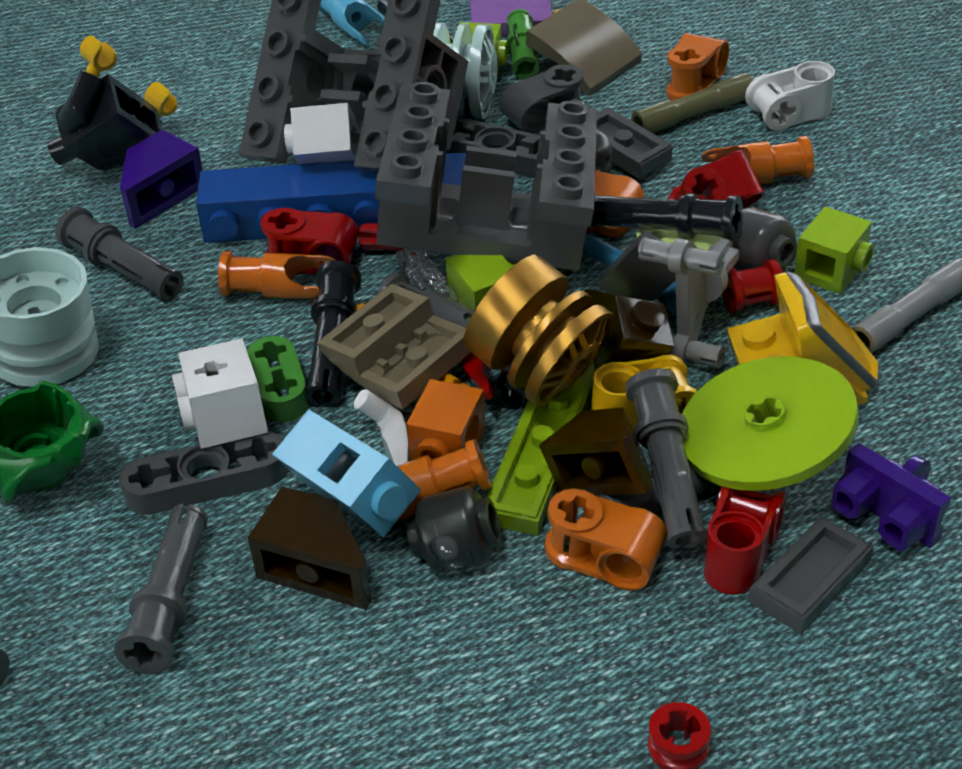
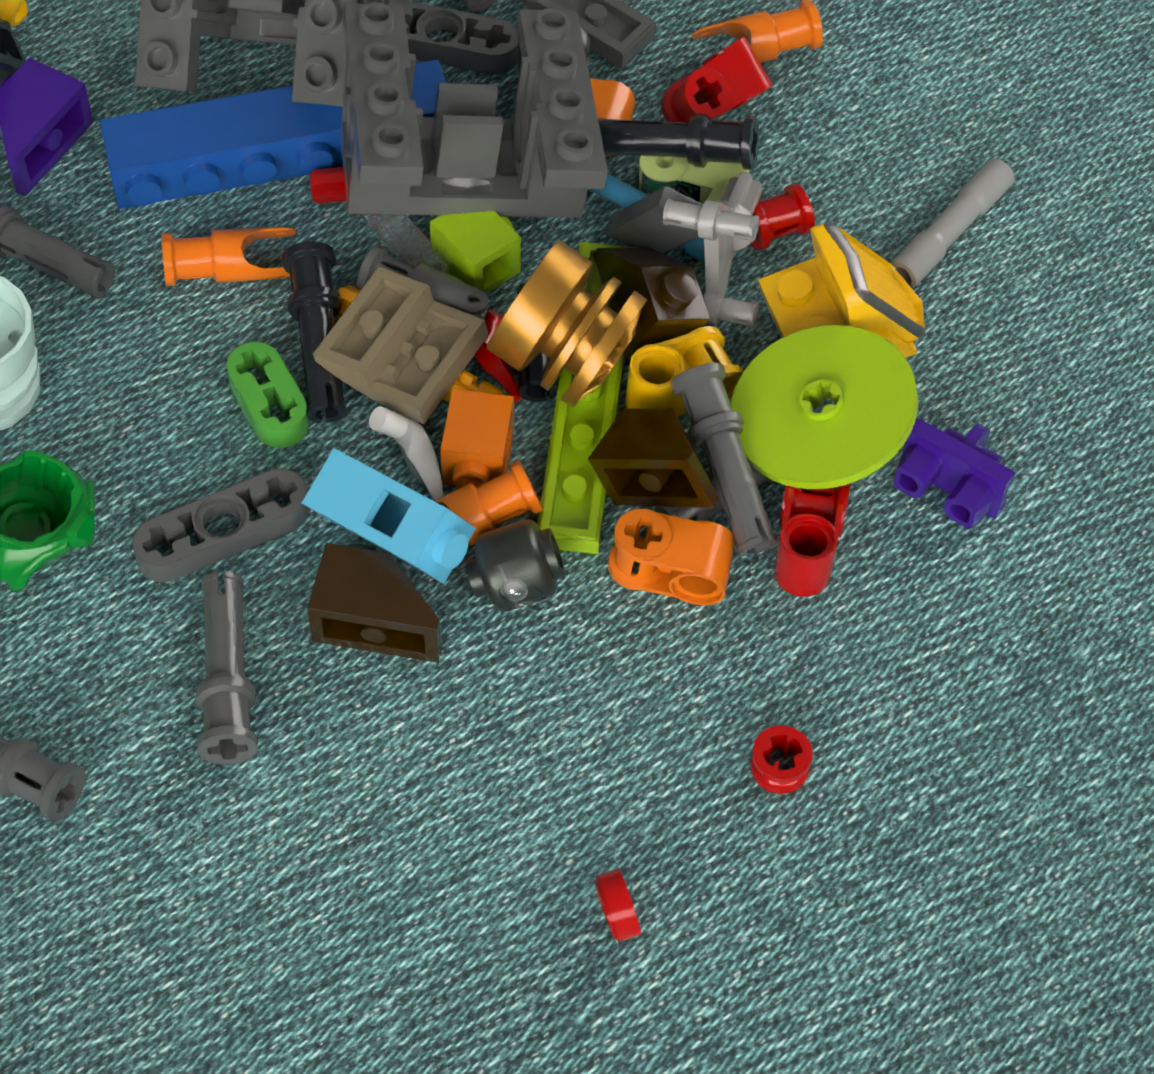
camera: 15 degrees left, 15 degrees up
white brick [172,338,268,449] -> none
red piece [261,208,359,274] -> none
white brick [284,103,361,164] -> none
dark grey head [720,207,797,271] -> none
dark grey tile [748,517,874,634] -> none
lime brick [794,206,875,294] -> none

